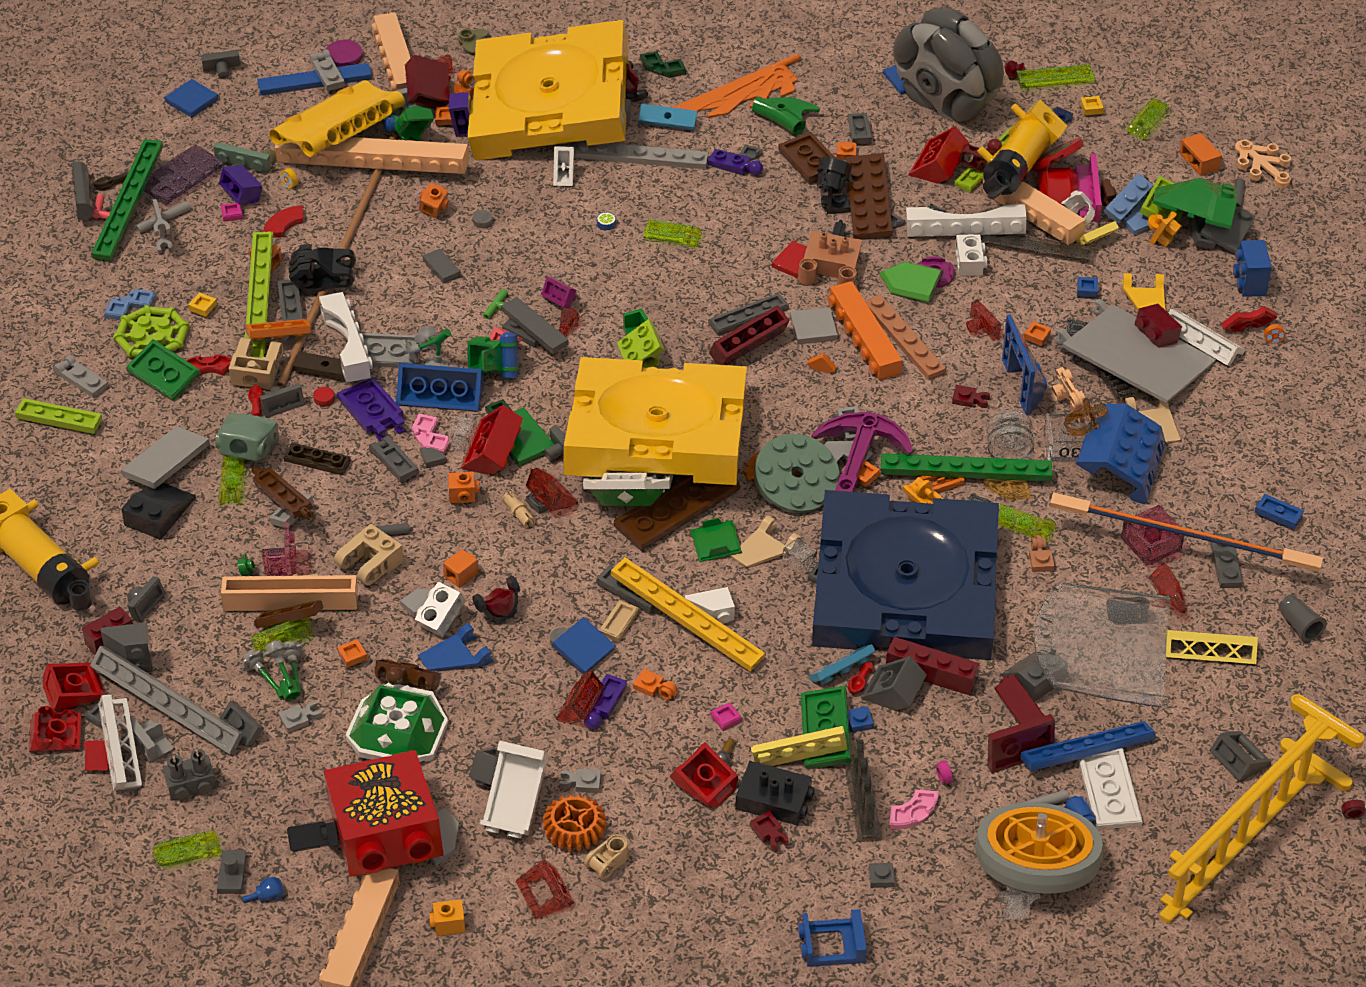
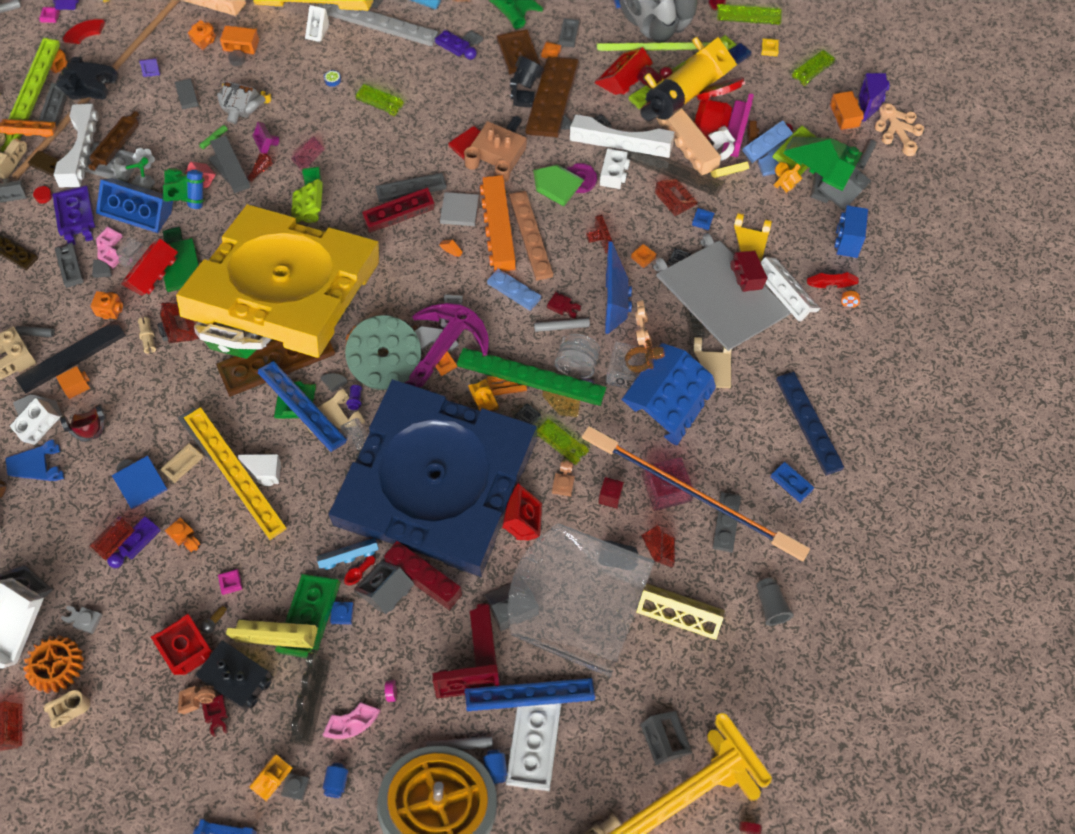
camera: 15 degrees right, 15 degrees up
none -> black tile [15,320,126,394]
none -> reddish brown plate [88,110,139,171]
none -> dark purple tile [139,57,160,77]
none -> nougat plate [178,686,216,714]
none -> light grey torso [217,81,271,124]
none -> orange brick [220,26,259,54]
none -> light orange hips [248,754,292,801]
none -> blue tile [258,361,347,452]
none -> clear pink slope [291,136,325,171]
none -> dark grey tile [320,373,347,393]
none -> blue brick [322,763,348,798]
none -> dark purple pin [346,385,362,410]
none -> medium blue plate [487,269,541,311]
none -> red slope [502,483,542,541]
none -> light grey piece [534,318,590,332]
none -> lime tile [597,42,728,51]
none -> dark red brick [599,477,624,509]
none -> clear red tile [655,179,698,217]
none -> dark blue plate [776,372,844,476]
none -> dark purple slope [858,73,890,121]

